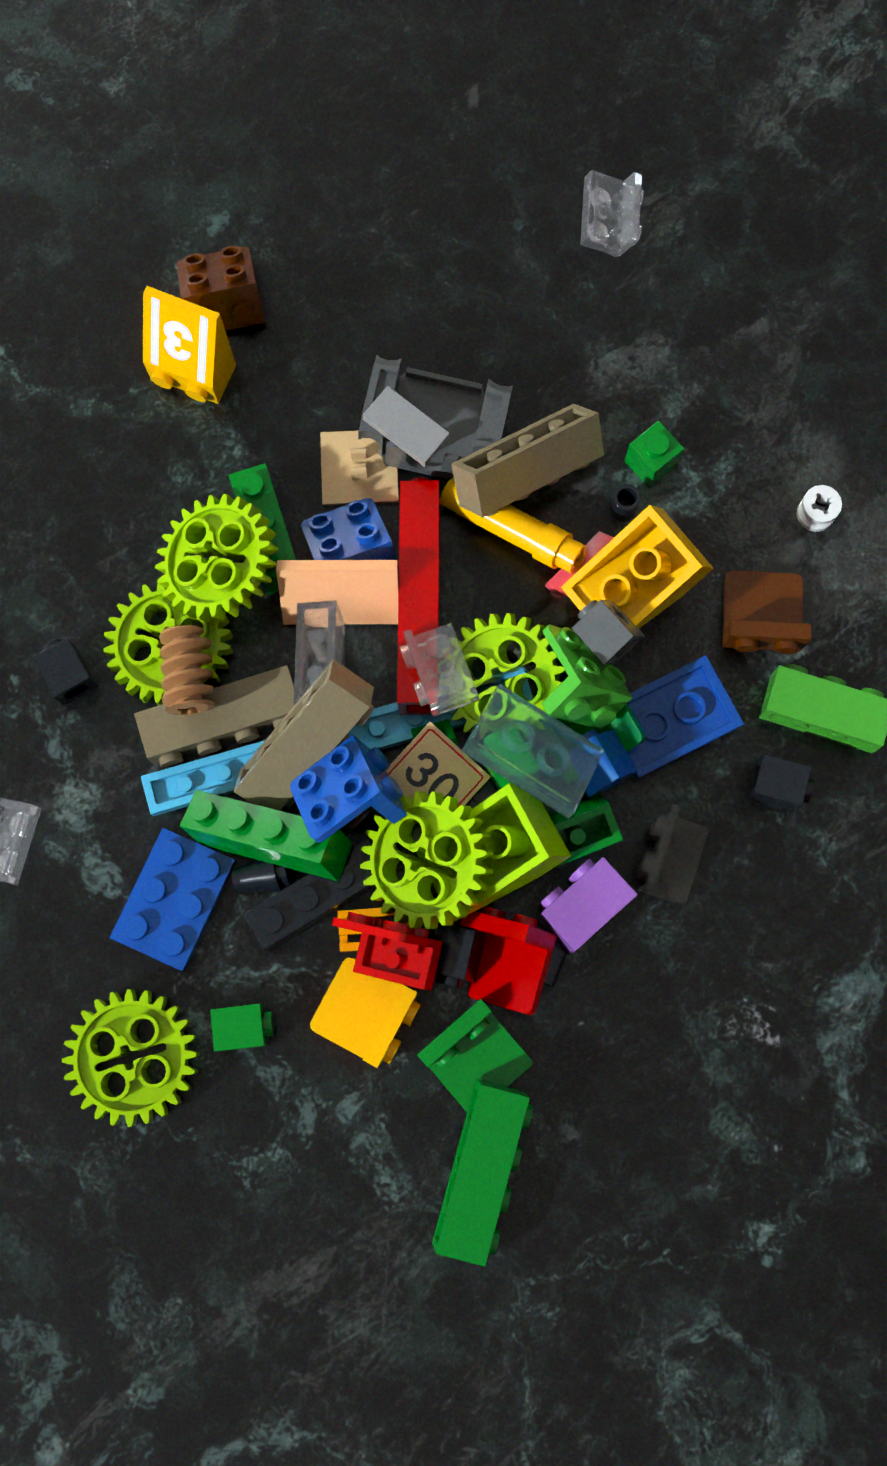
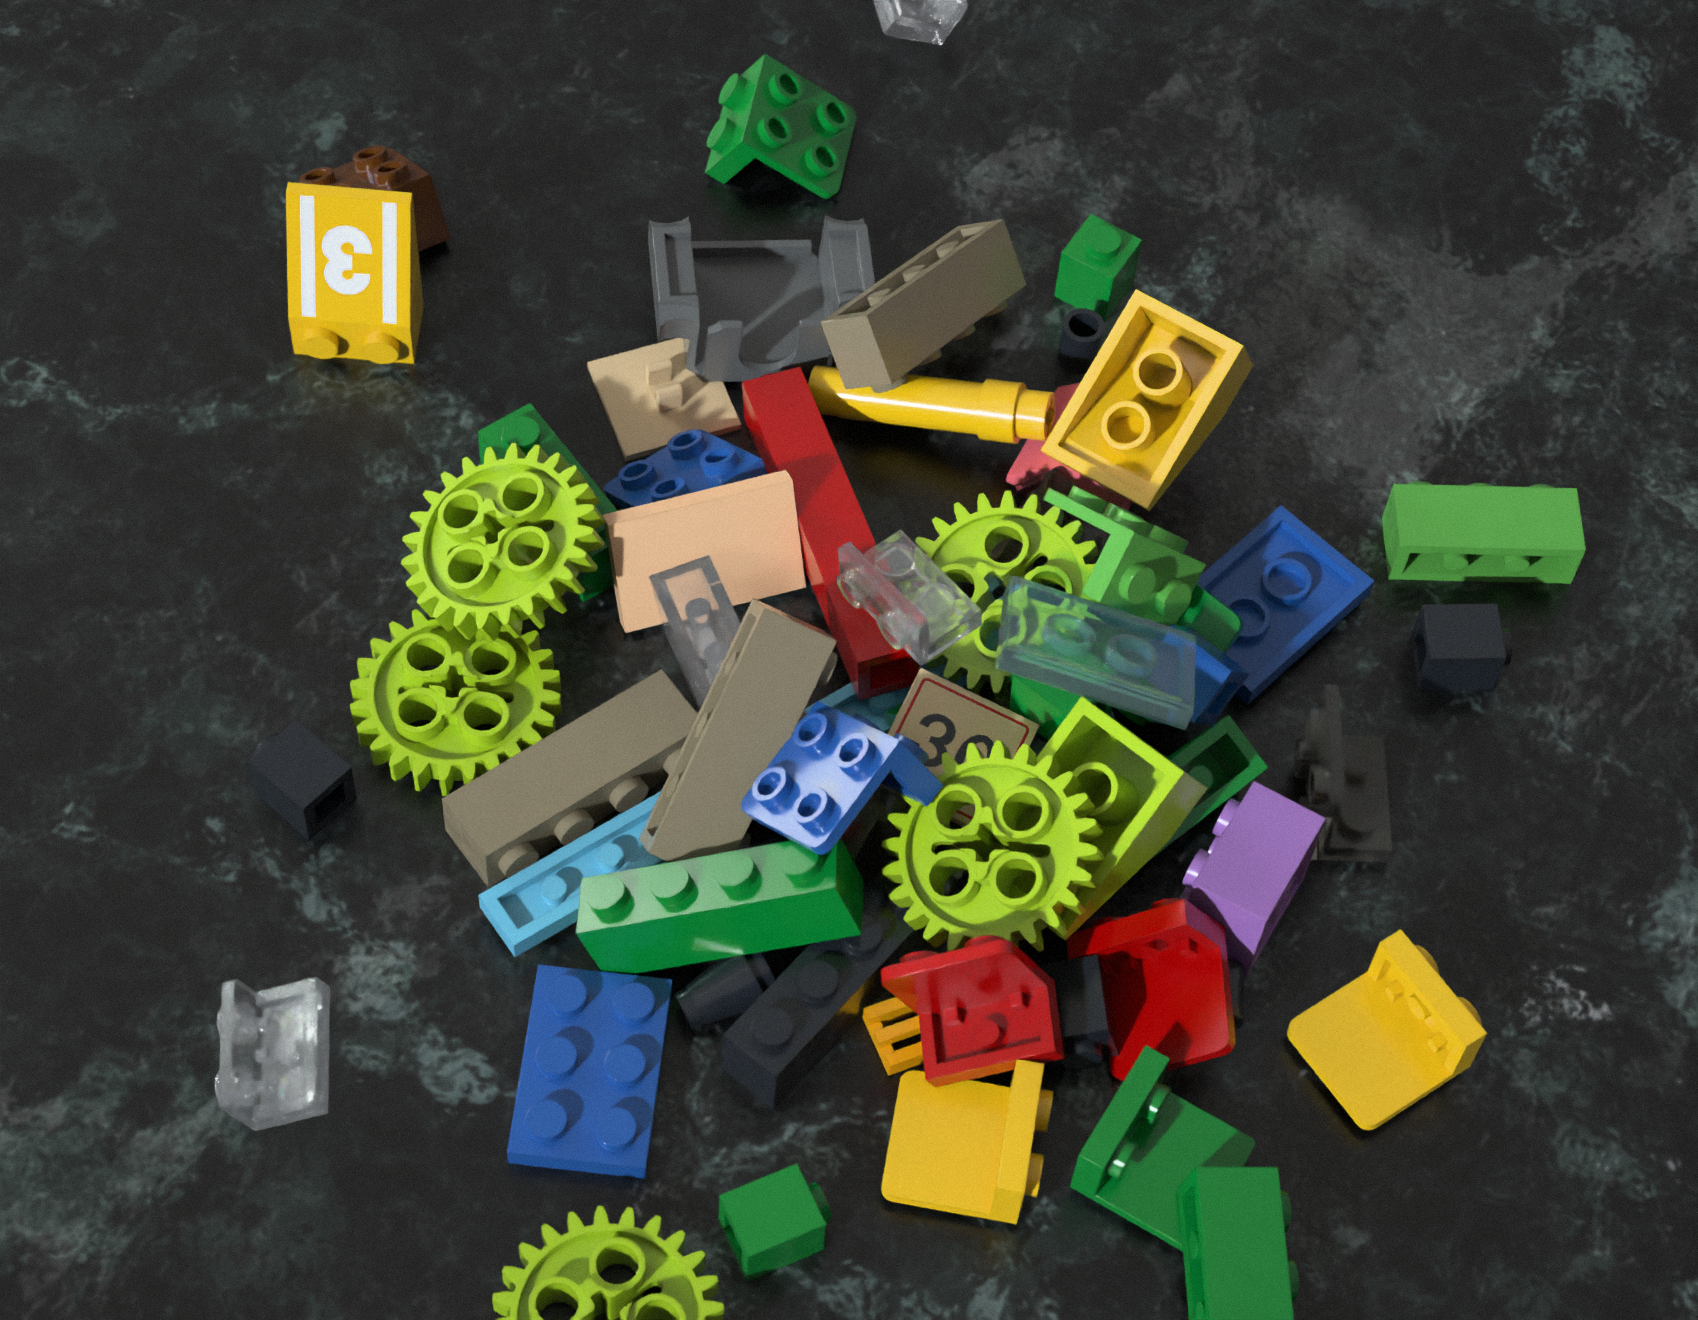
camera: 25 degrees left, 20 degrees down
medium nougat piece [159,625,215,715] -> none
light grey tile [363,386,450,467] -> none
dark grey brick [572,600,645,665] -> none
reddish brown bracket [722,570,811,654] -> none
white wheel [797,485,842,532] -> none
none -> green bracket [705,54,856,199]
none -> yellow bracket [1287,929,1487,1130]

